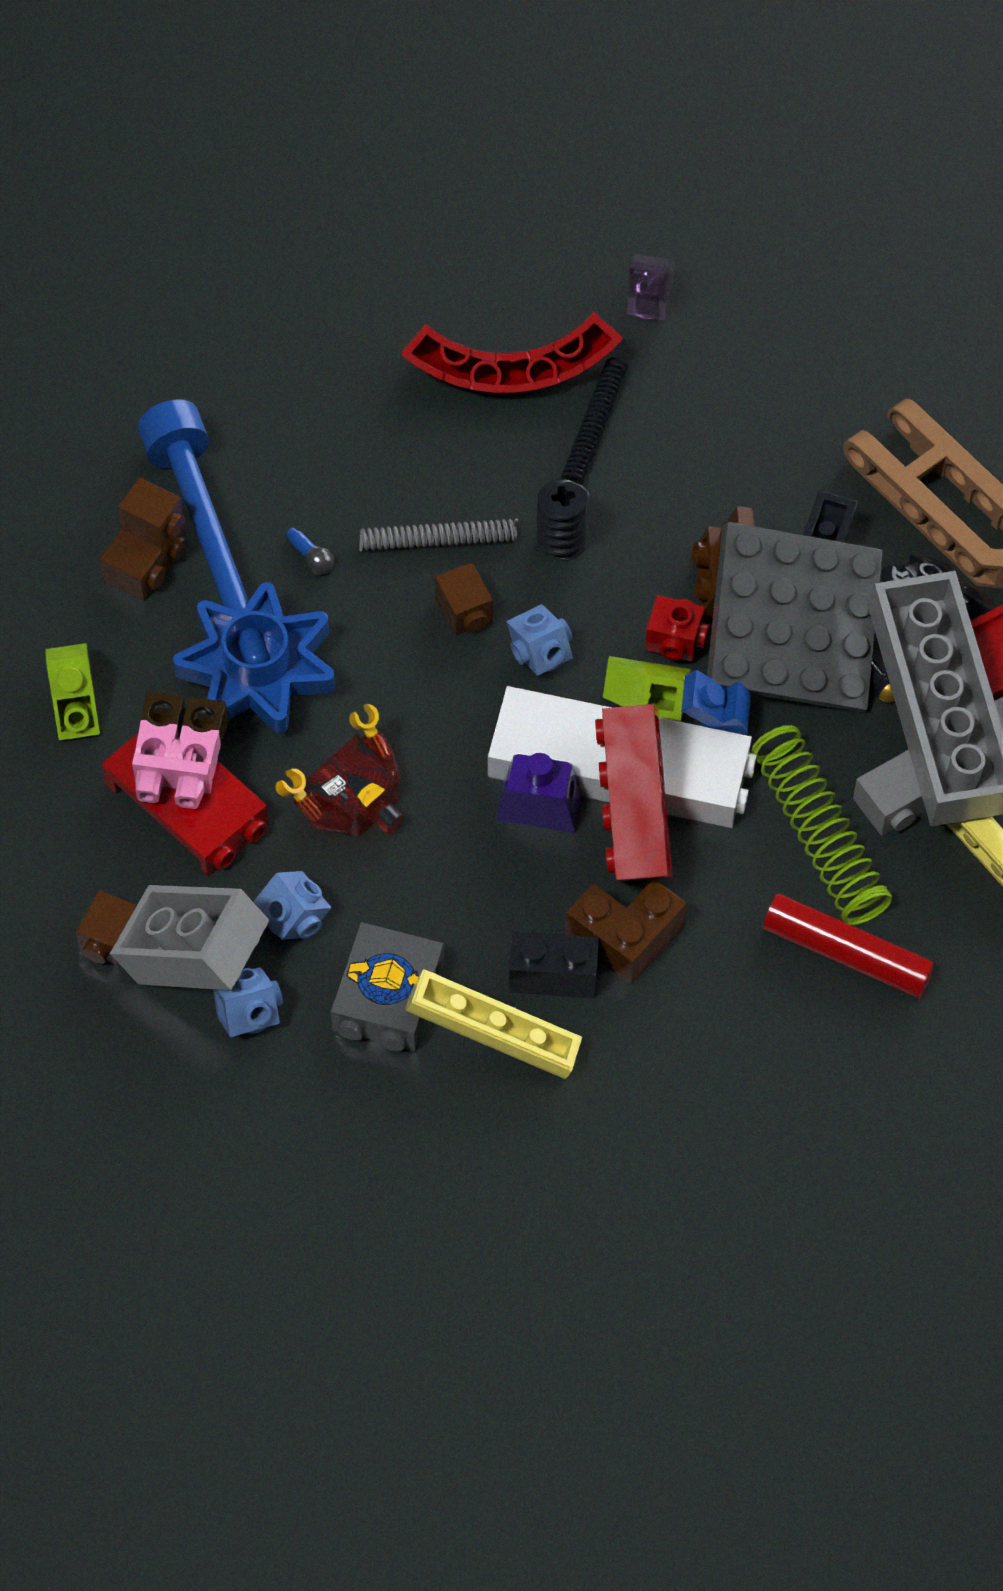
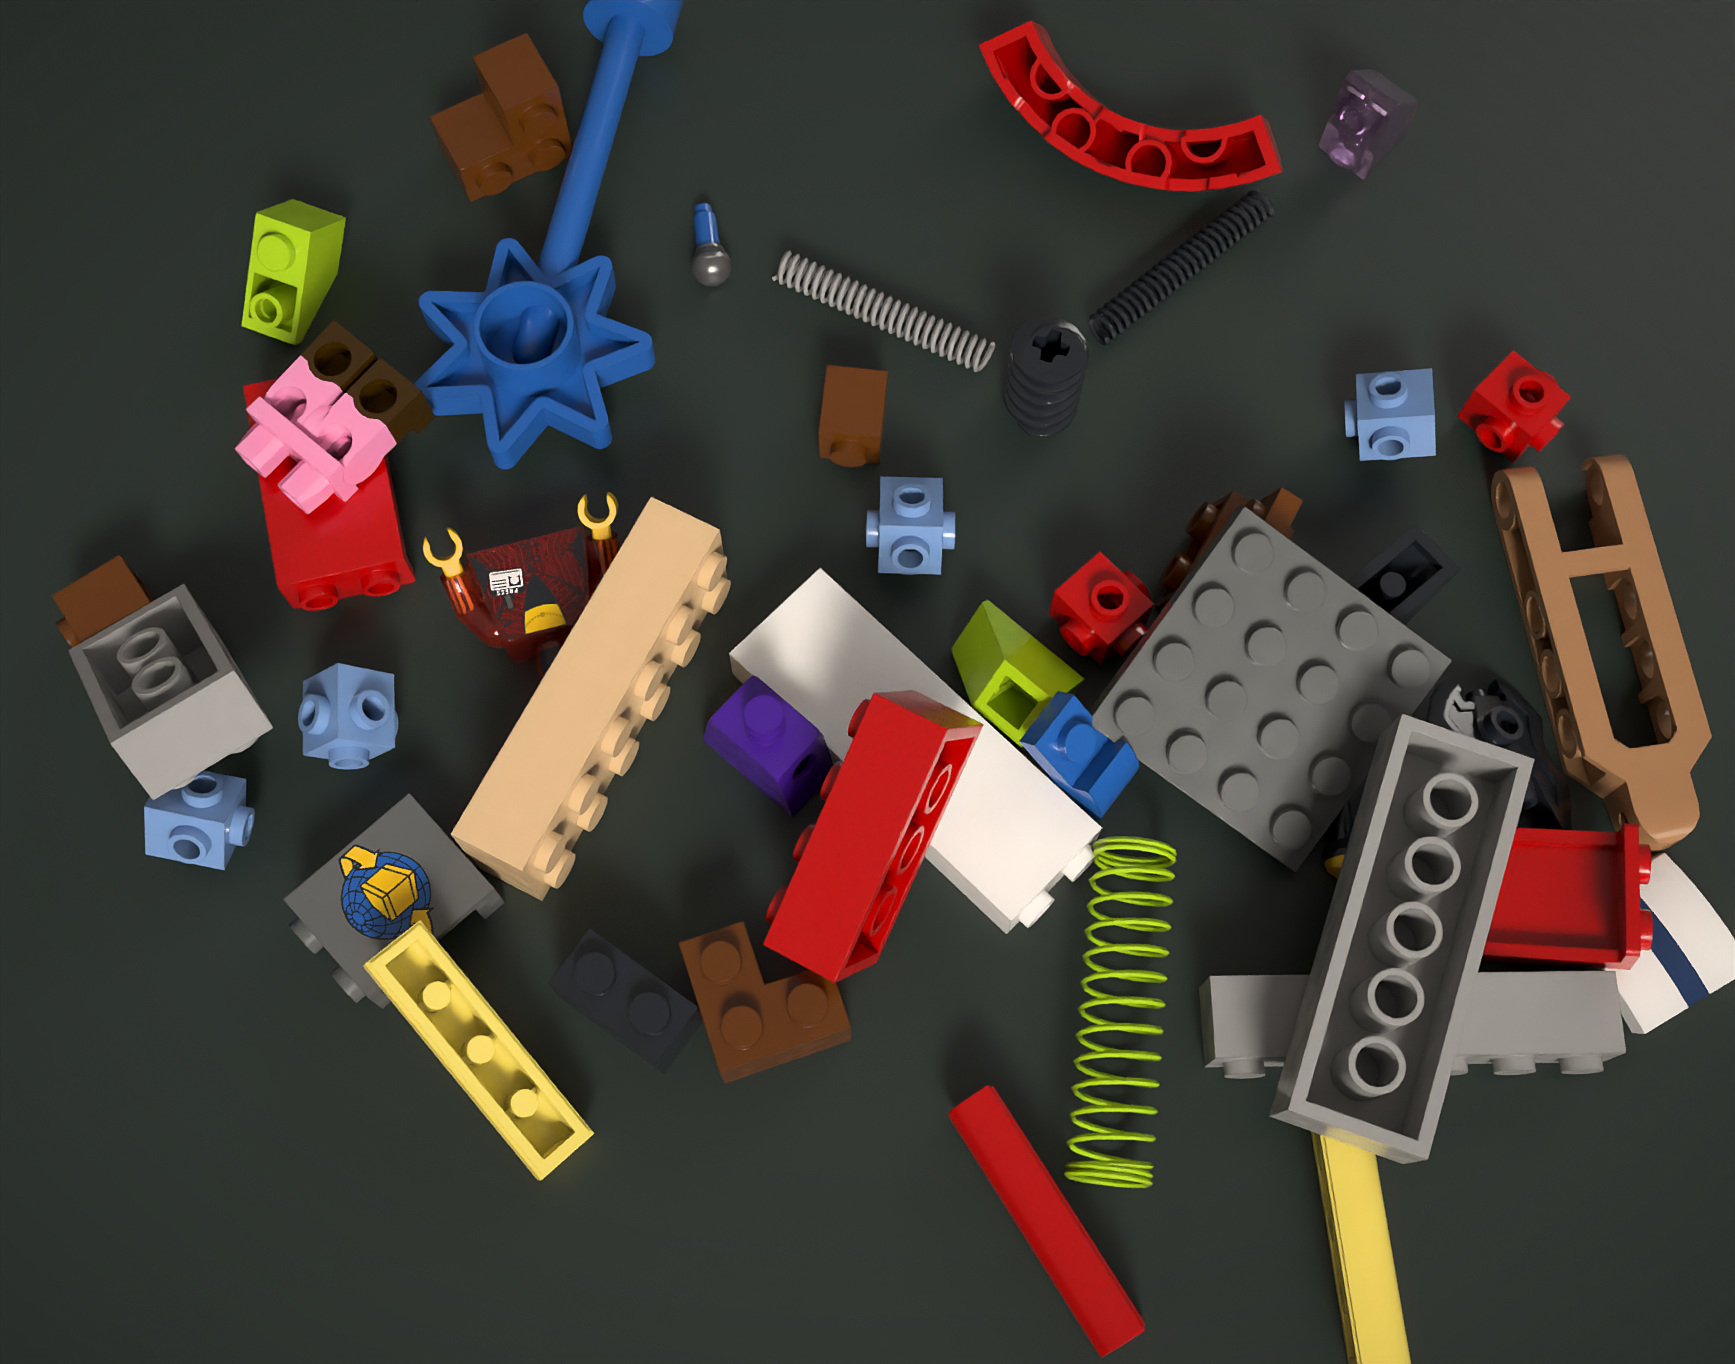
camera: 30 degrees right, 10 degrees up
none -> tan brick [451,497,731,901]
none -> medium blue brick [1345,368,1436,461]
none -> red brick [1457,350,1571,463]

